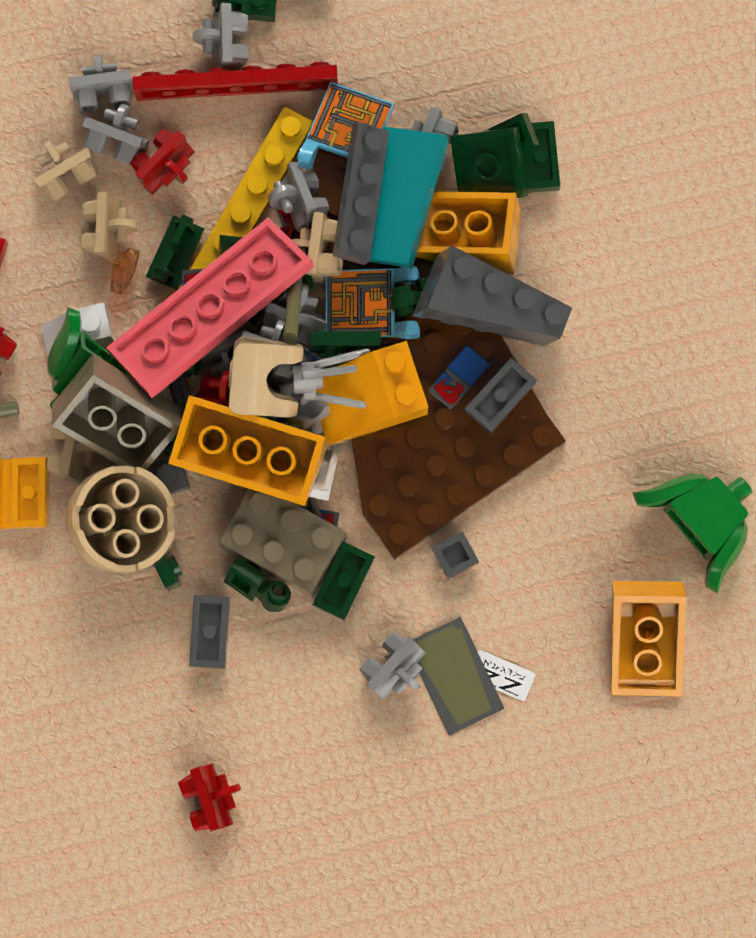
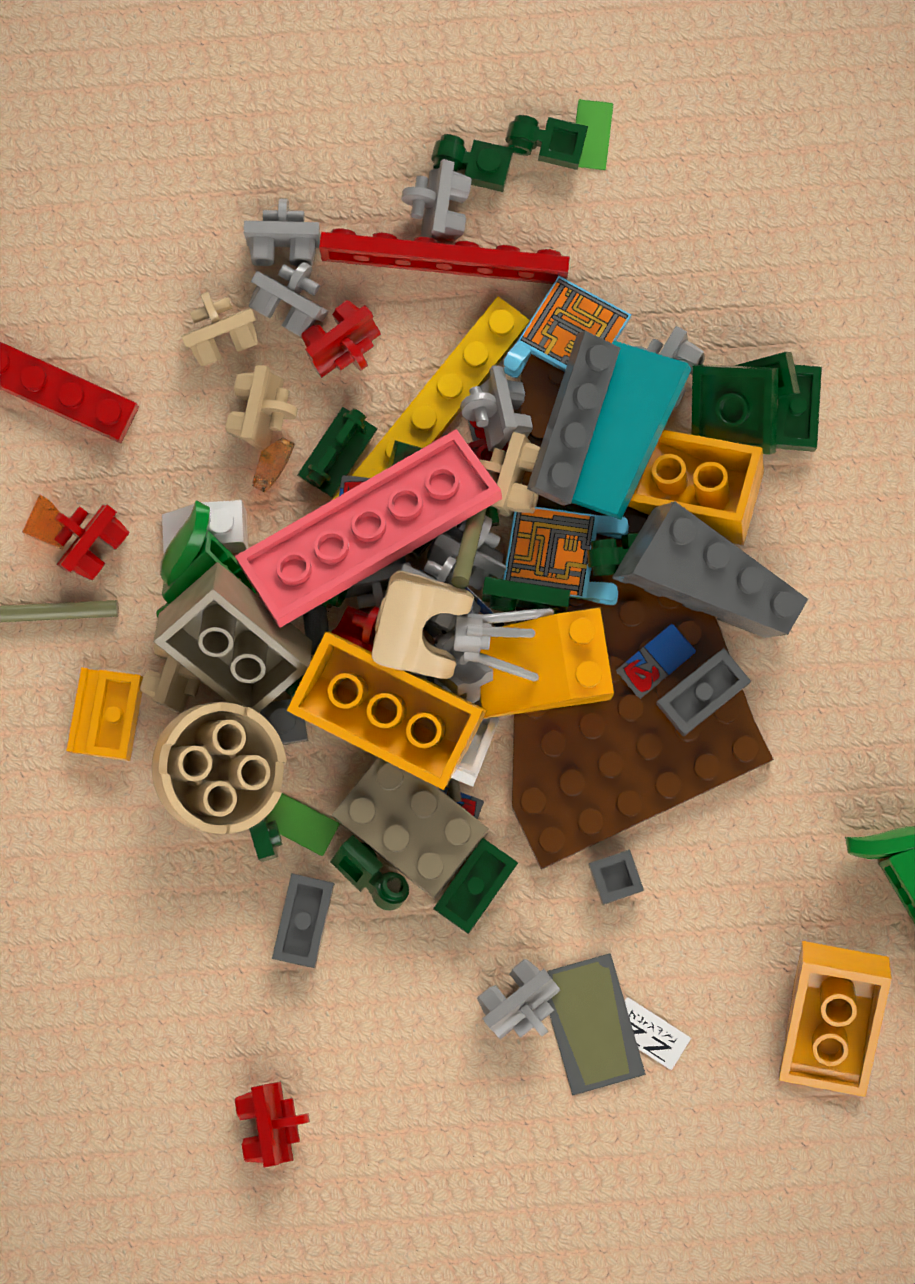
camera: 10 degrees right, 0 degrees up
none -> bright green sticker [266,793,340,856]

